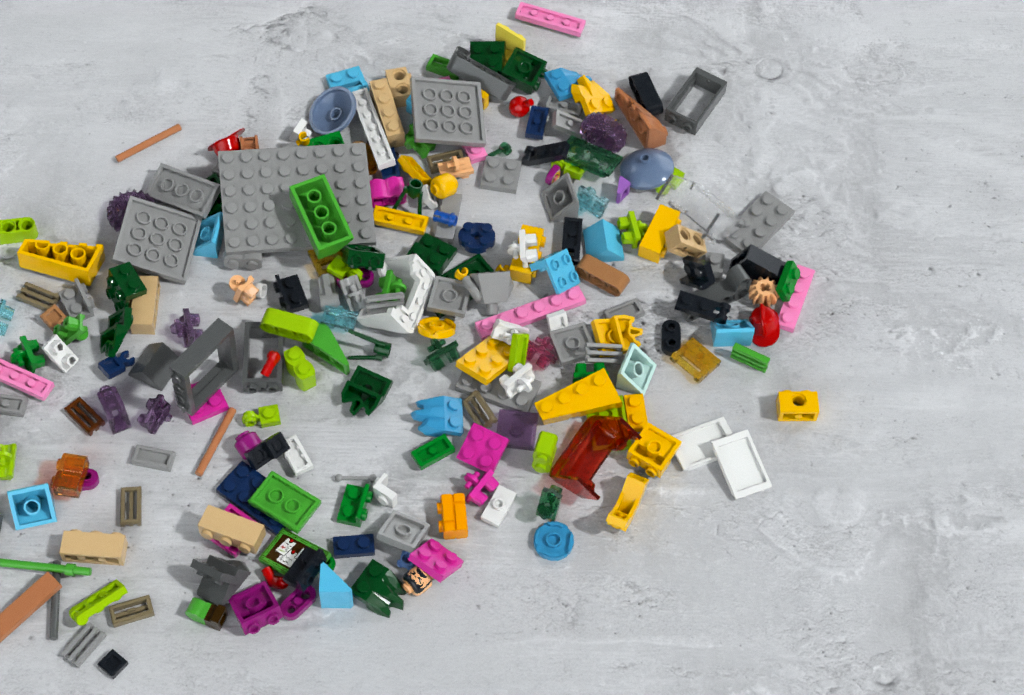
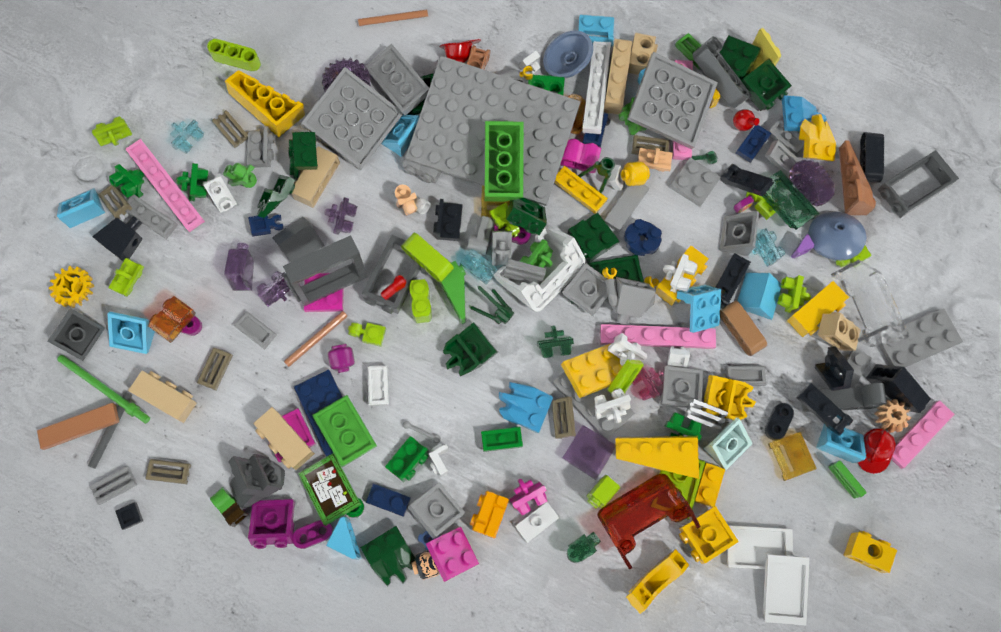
camera: 25 degrees right, 15 degrees up
medium nougat tile [40,304,67,331] -> none
reddish brown tile [64,396,105,436] -> none
lime plate [69,579,128,626] -> none
black slope [244,432,290,471] -> none
red arm [261,566,288,590] -> none
black bracket [282,546,327,592] -> none
yellow plate [397,155,432,185] -> none
yellow tile [418,316,456,339] -> none
blue pin [433,210,458,227] -> none
dark pink plate [456,423,510,473] -> none
bright pink plate [515,2,586,37] -> none
dark azure tile [534,521,574,561] -> none
green plate [776,261,800,302] -> none

